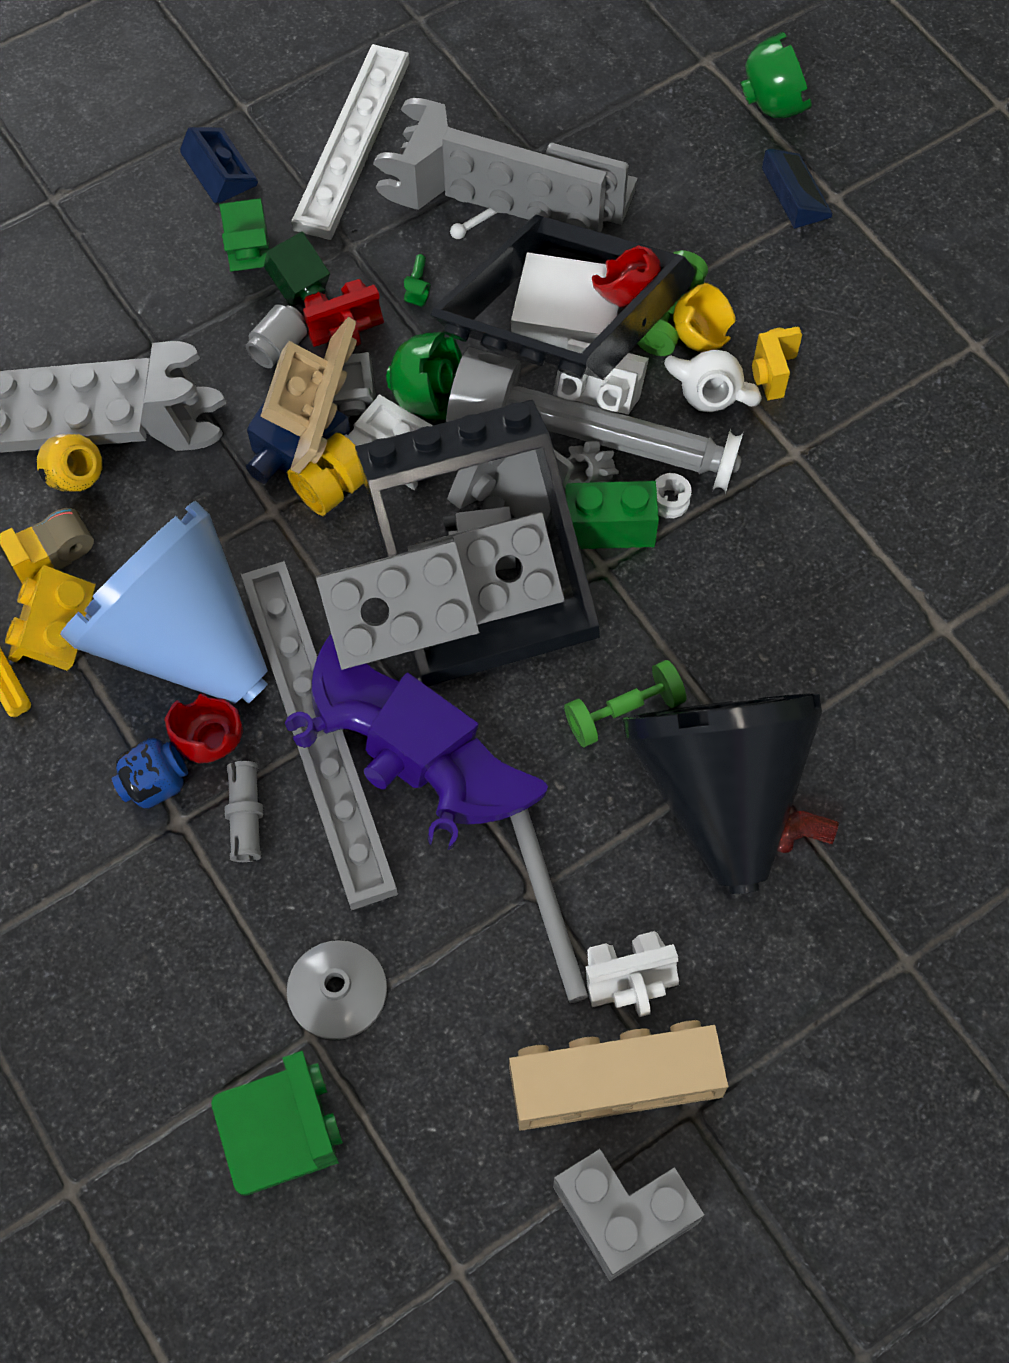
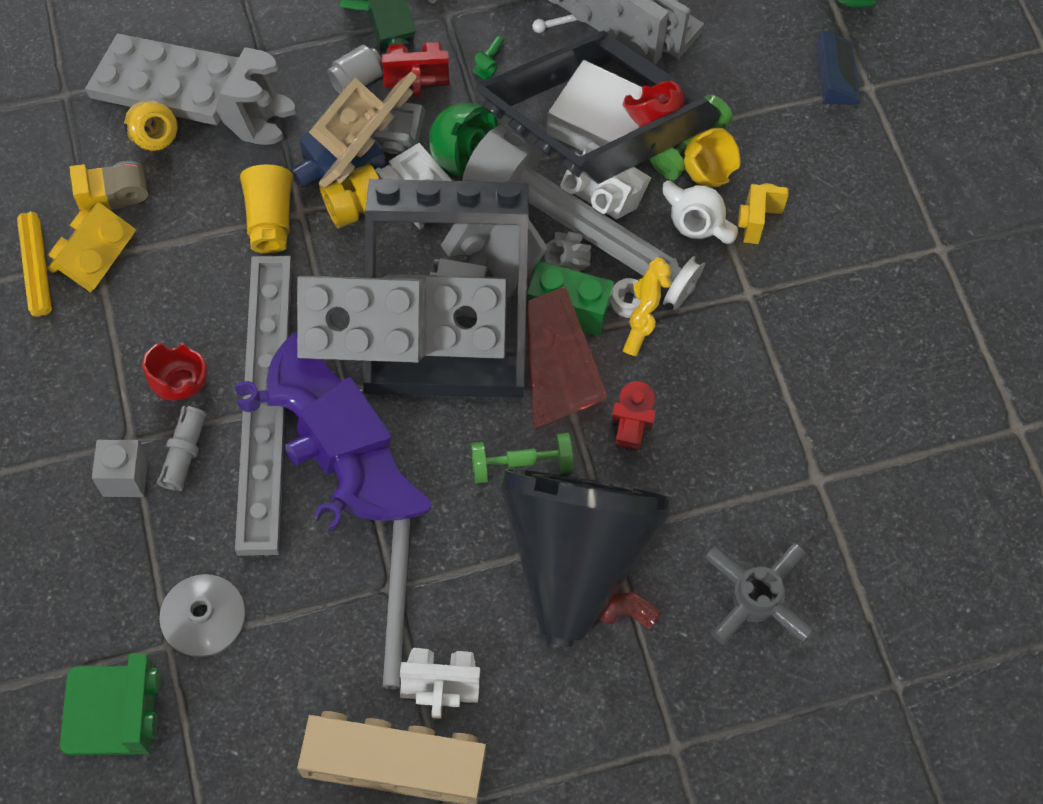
camera: 15 degrees right, 0 degrees up
light blue cone [60,501,268,704] -> none
blue head [112,738,188,809] -> none
none -> light grey brick [92,440,148,497]
none -> yellow plant [240,164,293,253]
none -> clear red wing [526,286,609,428]
none -> red hips [612,381,656,450]
none -> yellow animal [622,257,672,357]
none -> dark grey bar [705,544,814,645]

